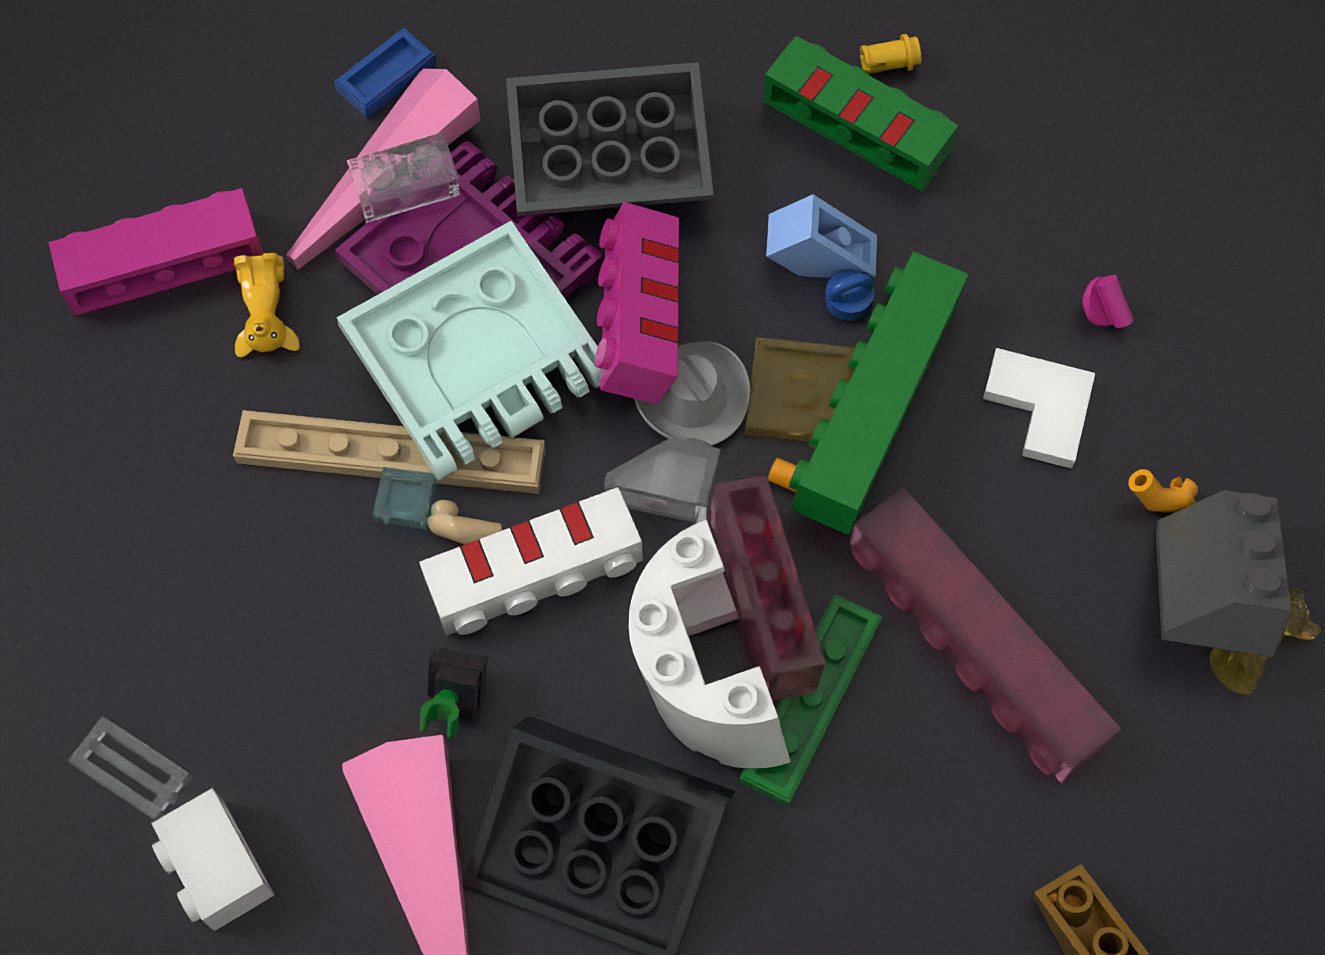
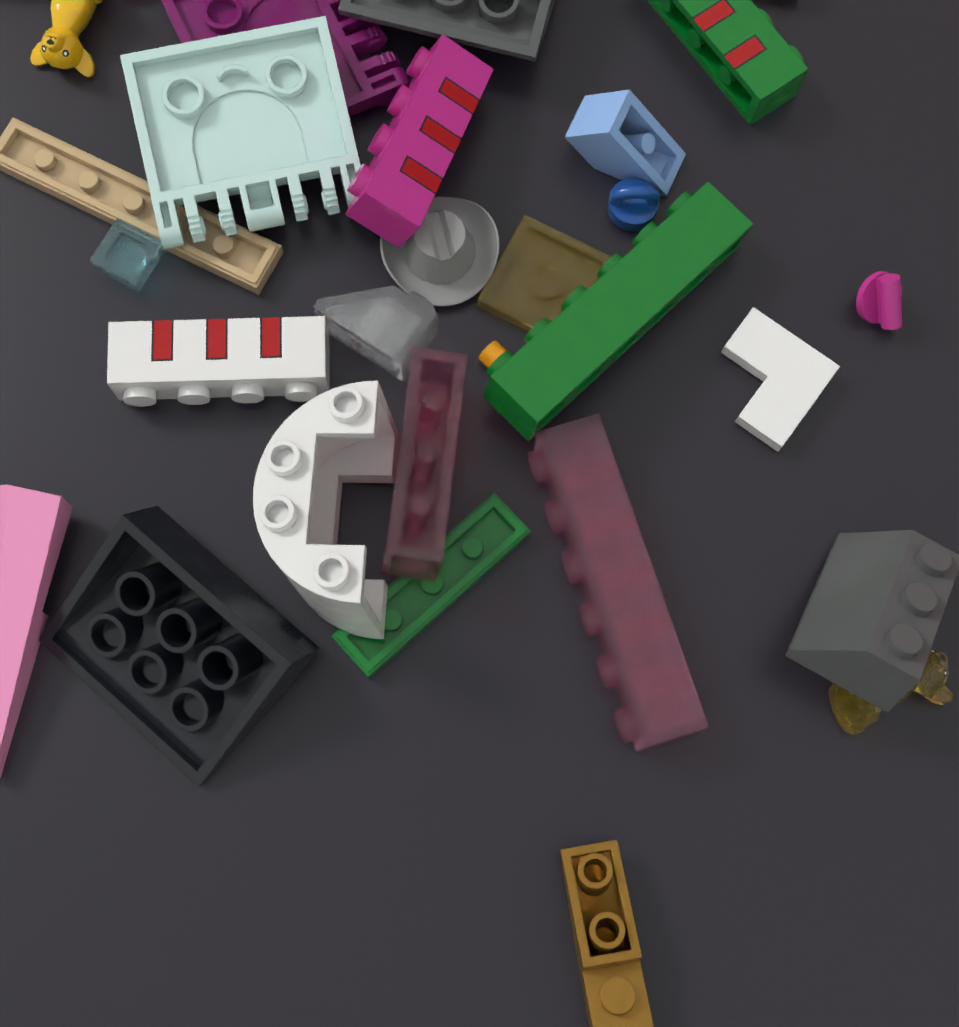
camera: 15 degrees right, 10 degrees up
black piece [419,646,488,738] -> none
tan arm [427,500,502,544] -> none
light orange arm [1128,469,1199,513] -> none

